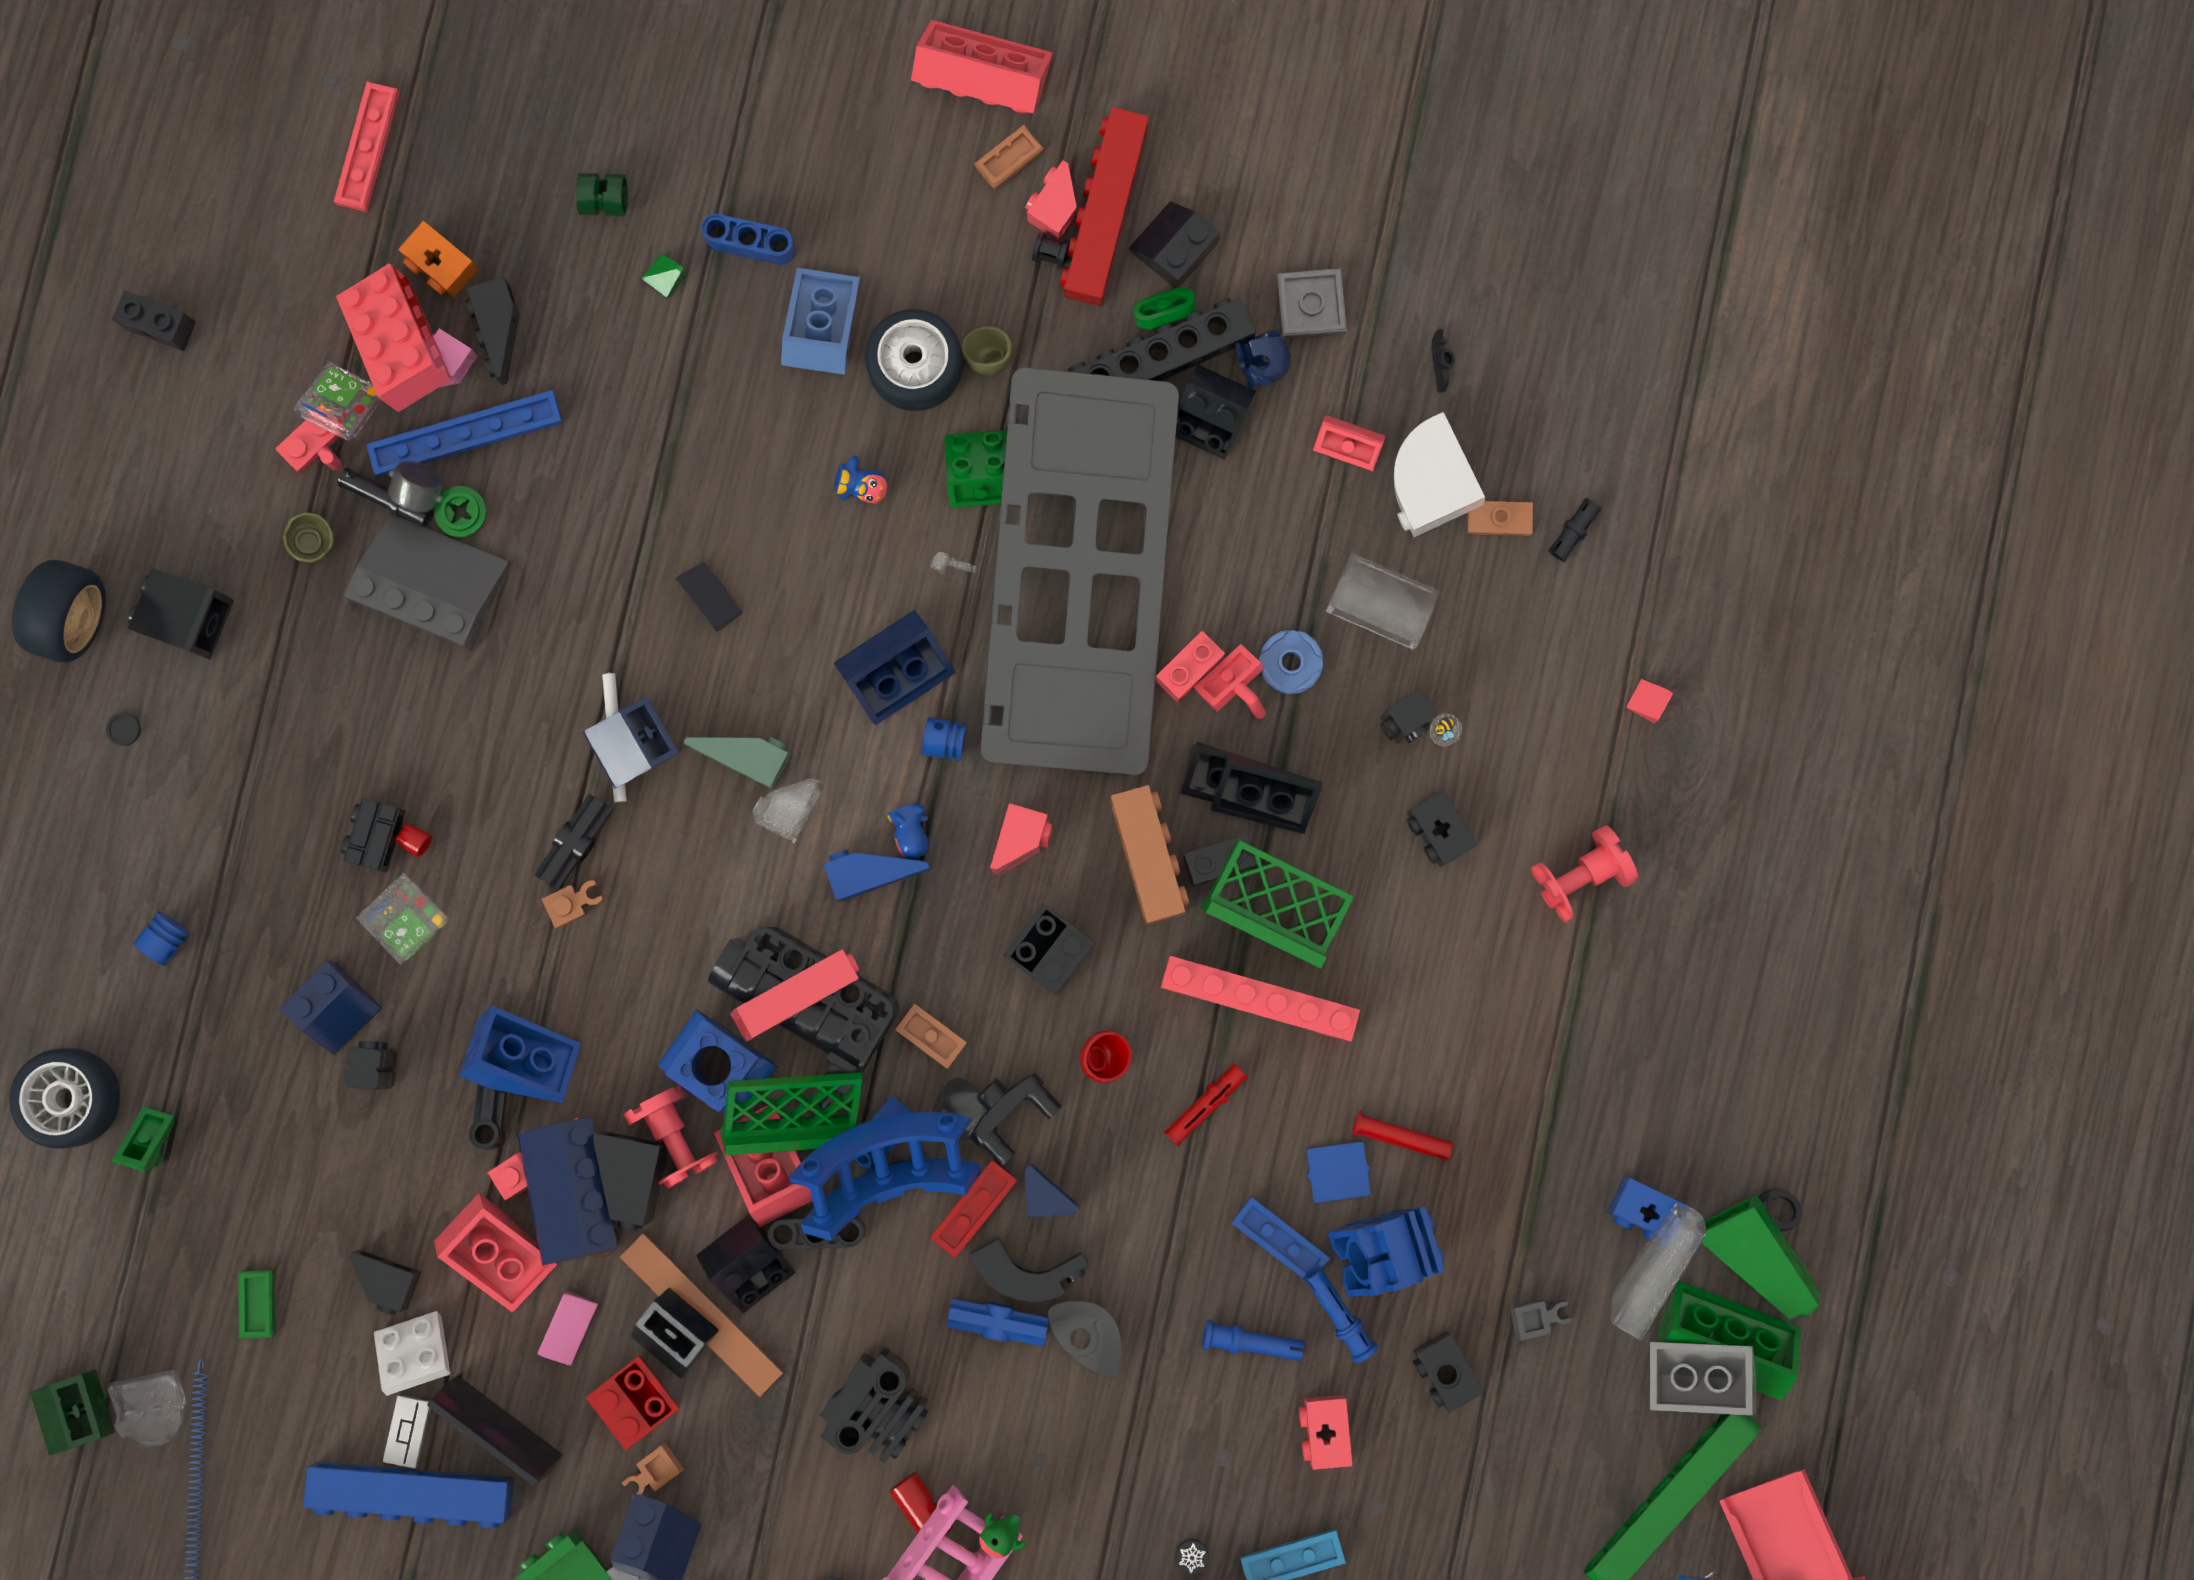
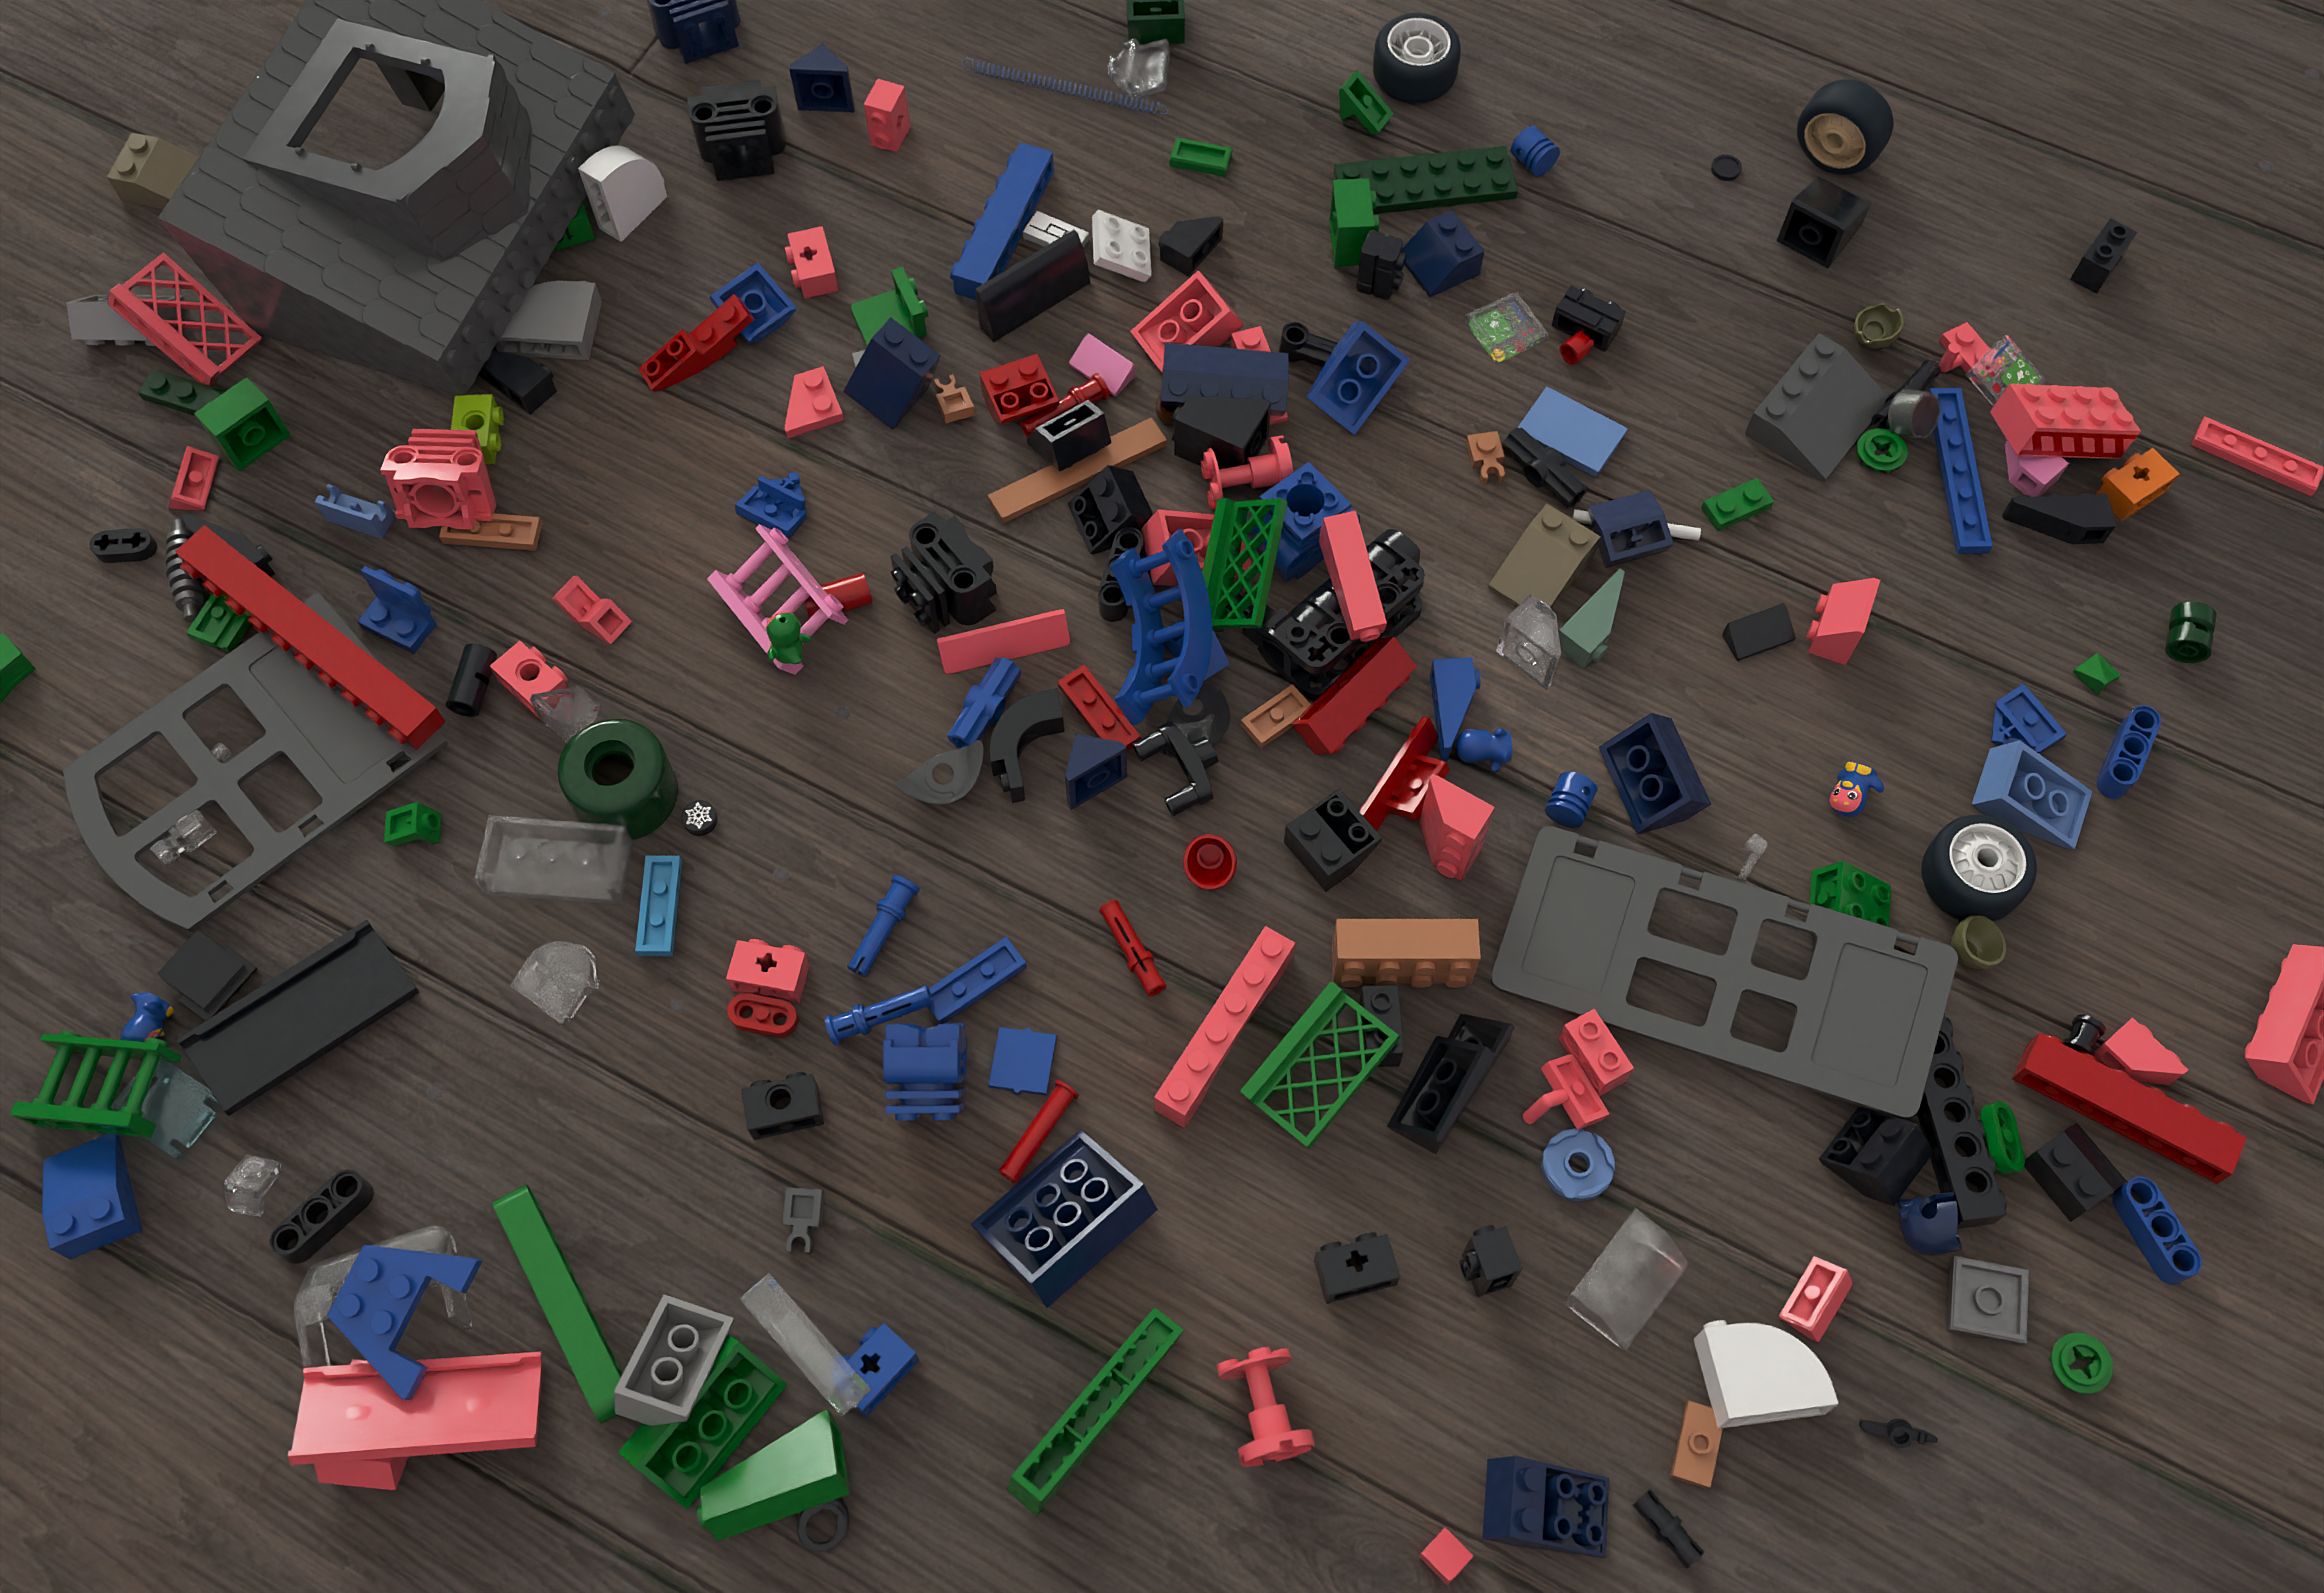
camera: 110 degrees right, 20 degrees down
nougat plate [974,125,1044,191] -> none
tile [1428,713,1462,747] -> none
none -> red plate [727,993,799,1038]
none -> coral slope [937,609,1070,674]
none -> dark blue slope [971,1129,1158,1308]
none -> green slope [1007,1307,1184,1516]
none -> red pin [1020,373,1110,438]
none -> red brick [1292,636,1417,755]
none -> green brick [1329,178,1379,267]
none -> dark green plate [1334,146,1518,214]
none -> red bracket [1359,716,1450,831]
none -> dark blue slope [1482,1456,1609,1558]
none -> dark tan slope [1488,503,1601,622]
none -> medium blue tile [1518,387,1628,478]
none -> green plate [1701,478,1774,532]
none -> coral slope [1806,578,1880,665]
none -> blue slope [1991,683,2067,754]
none -> green gear [2048,1333,2113,1395]
none -> blue beam [2112,1176,2202,1285]

